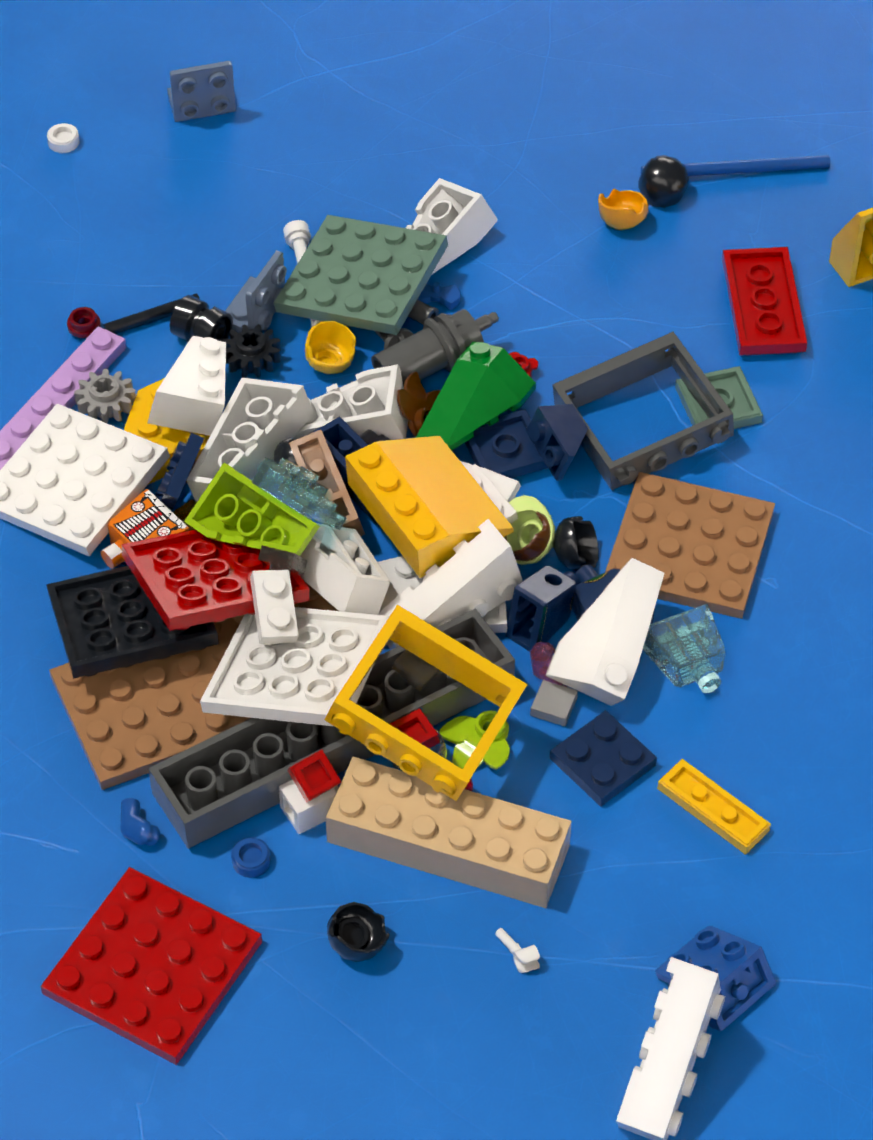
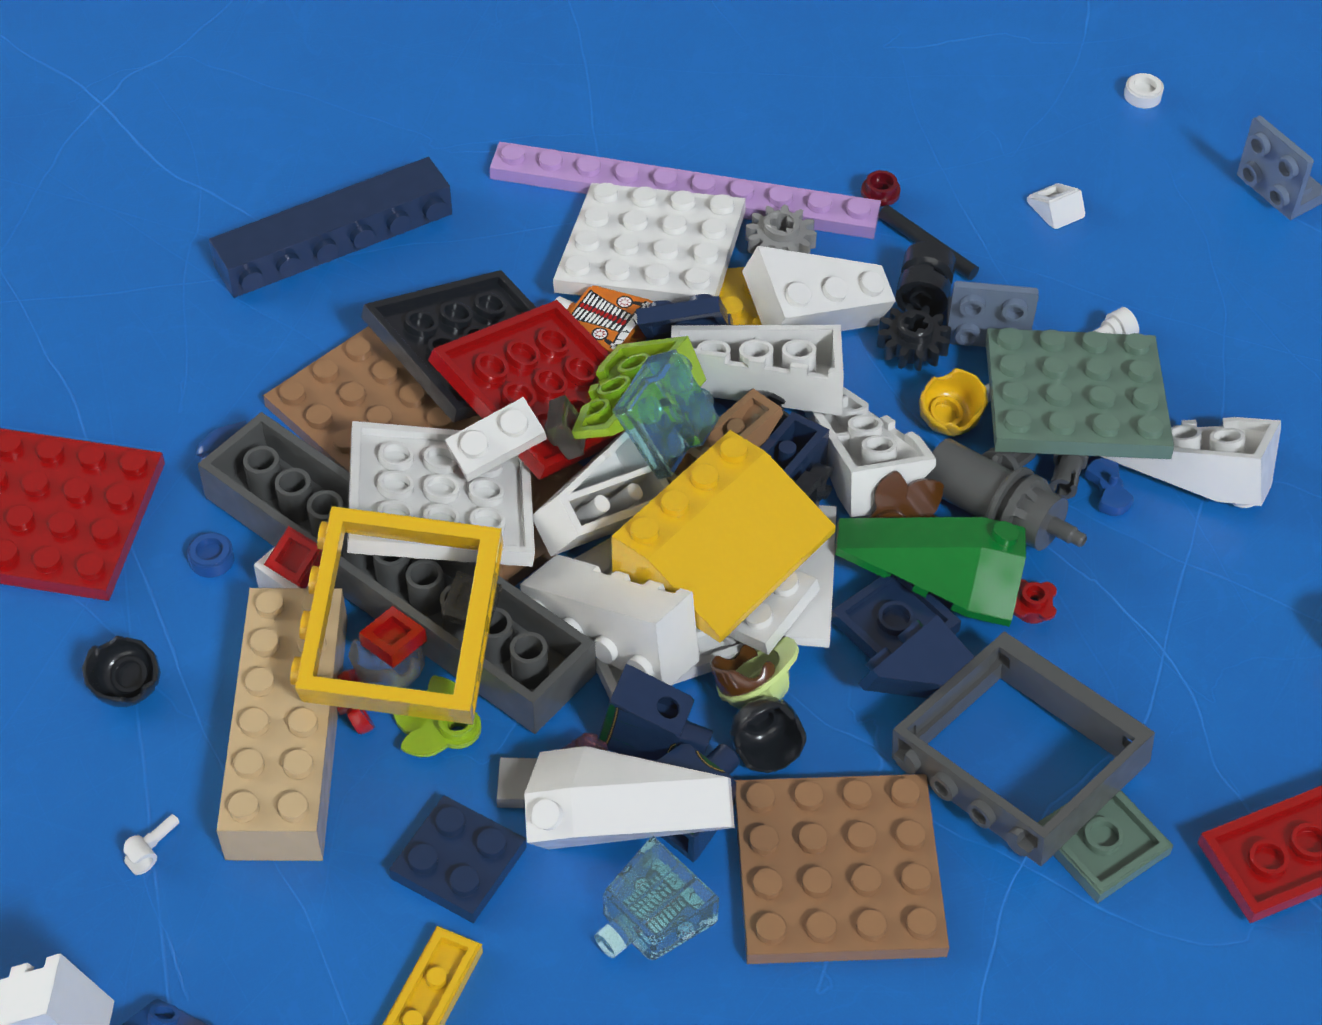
camera: 70 degrees right, 0 degrees up
none -> white slope [1027,183,1085,229]

